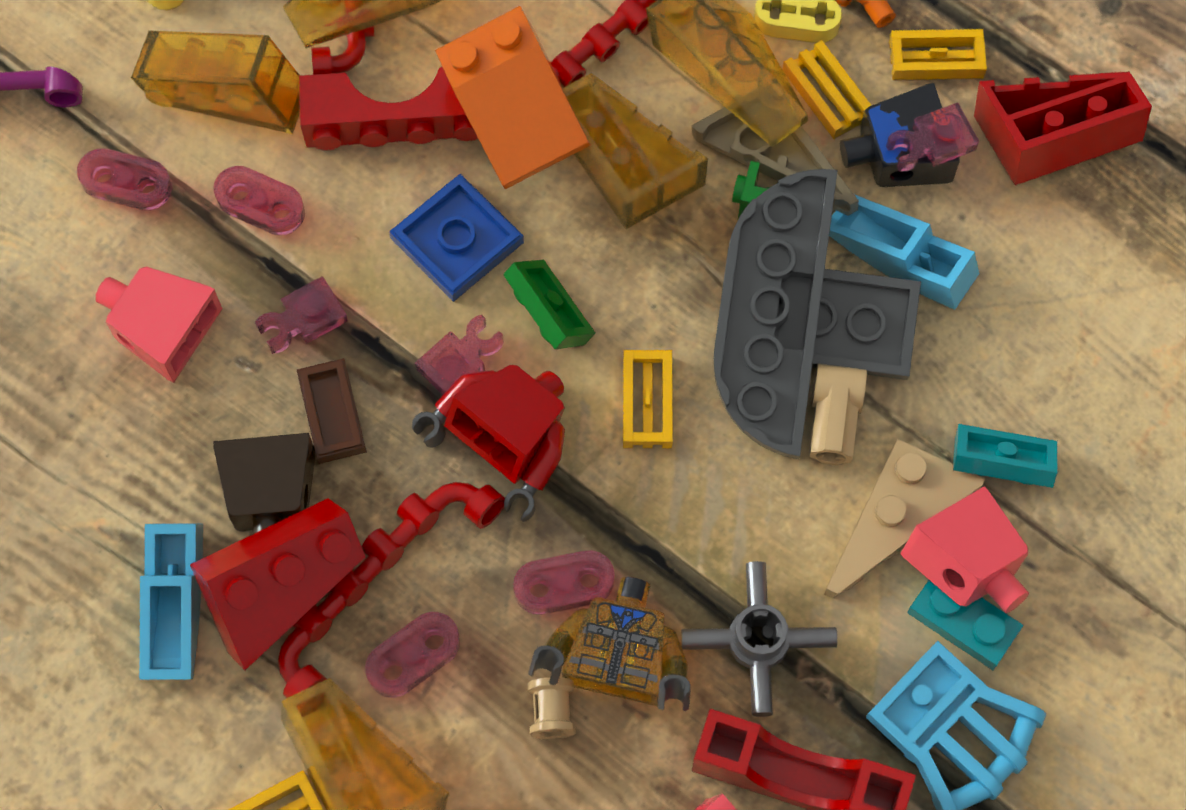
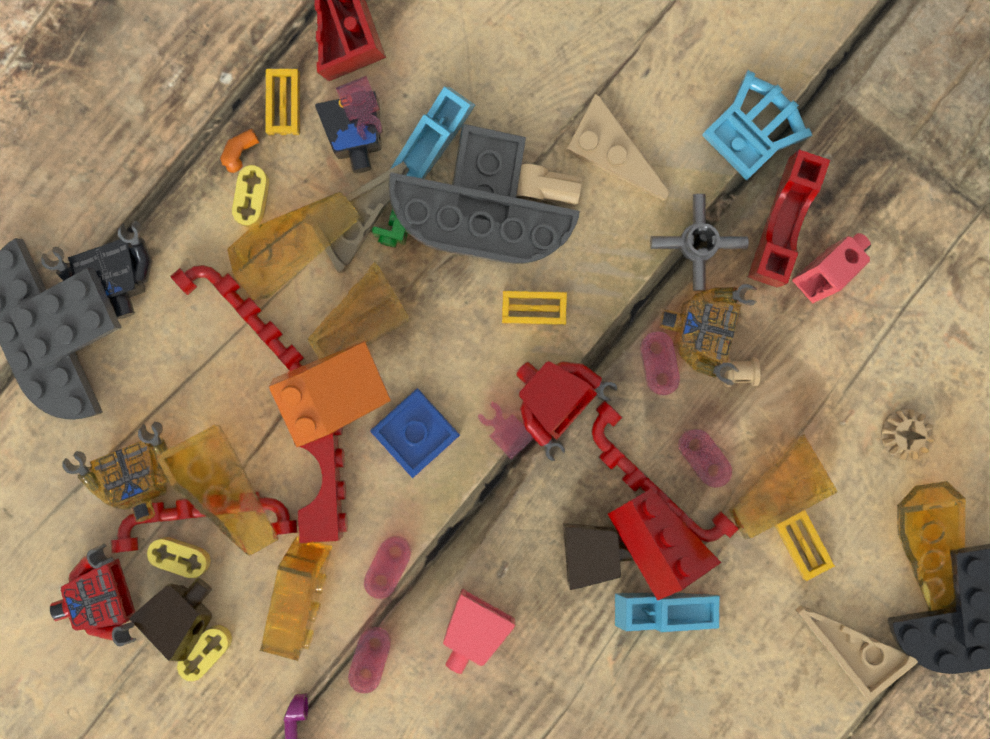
camera: 90 degrees left, 20 degrees up
clear pink plate [255,276,348,354] -> none
reddish brown tile [297,358,367,464] -> none
green plate [503,260,596,350] -> none
yellow tile [782,40,872,139] -> none
coral torso [900,486,1029,613] -> none
teal plate [907,580,1024,670] -> none
teal plate [953,424,1057,488] -> none

